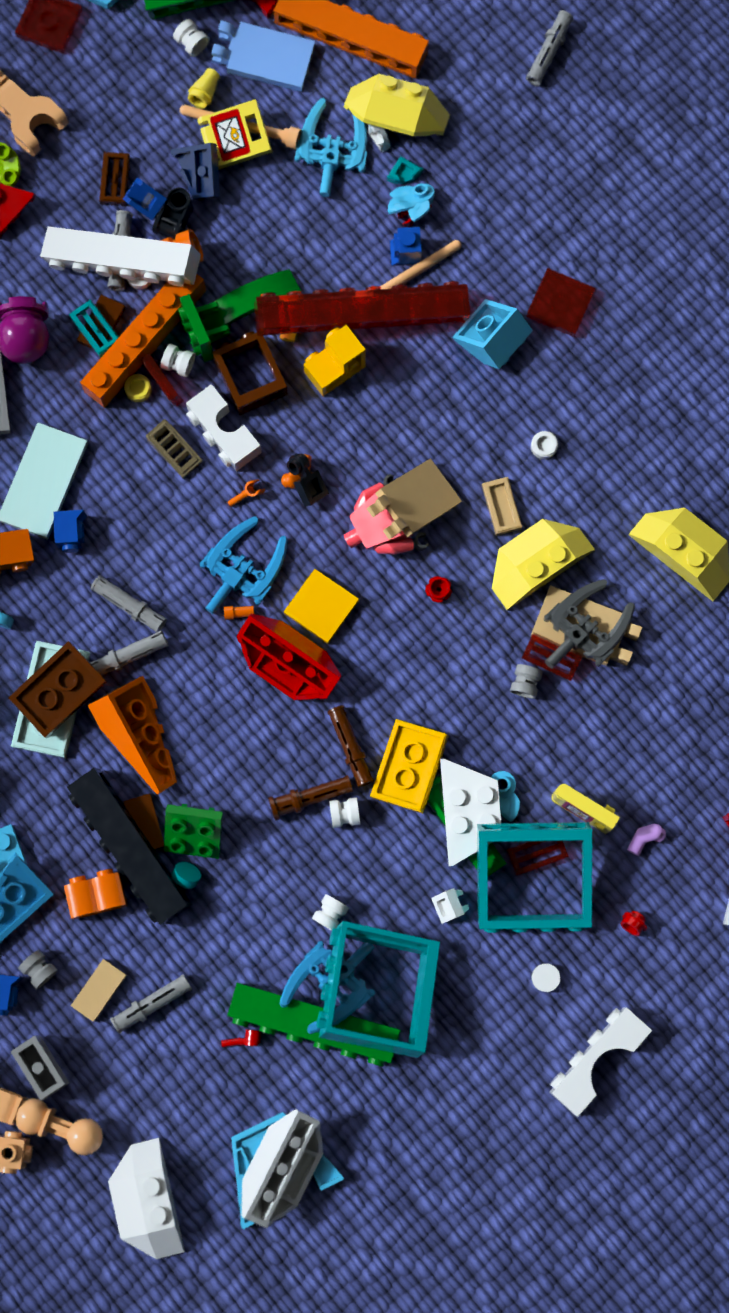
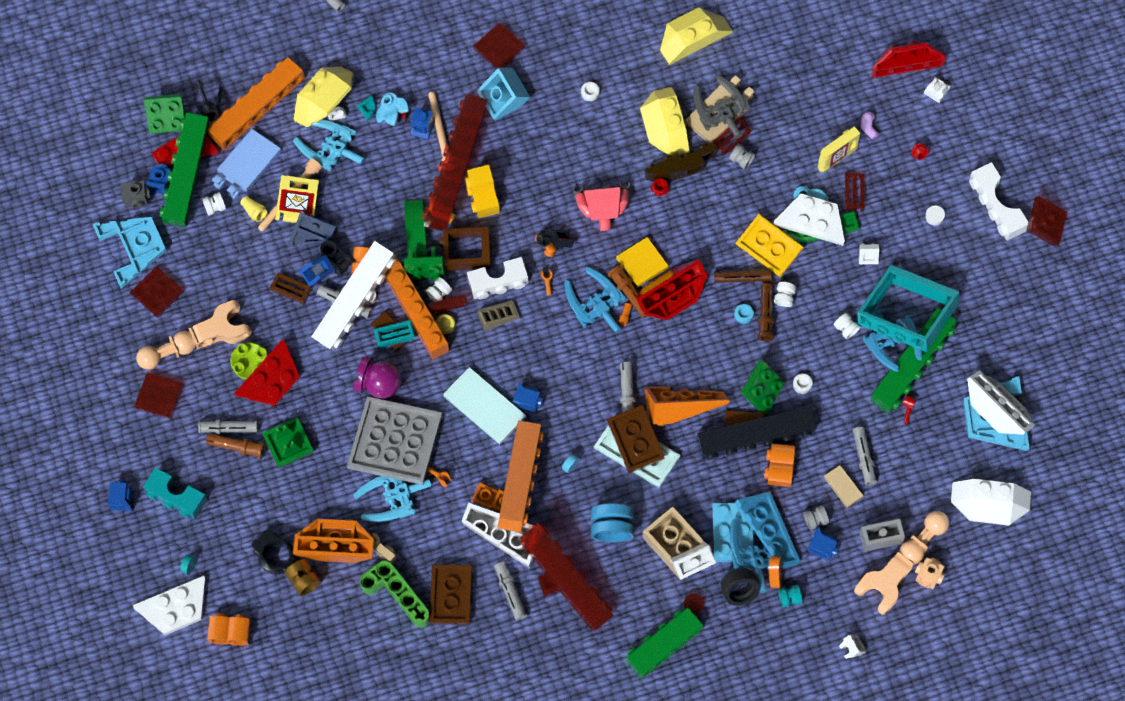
camera: 65 degrees left, 10 degrees down
light grey pin [90,575,167,633] -> none
teal tile [172,862,201,889] -> none
tan tile [367,458,462,540] -> none
teal window [477,822,592,933] -> none
tan tile [482,477,522,536] -> none
none -> dark orange pin [608,265,647,319]
none -> dark brown slope [645,142,717,181]
none -> medium azure tile [734,304,754,324]
none -> white tile [793,373,813,394]
none -> clear red tile [1026,196,1068,247]

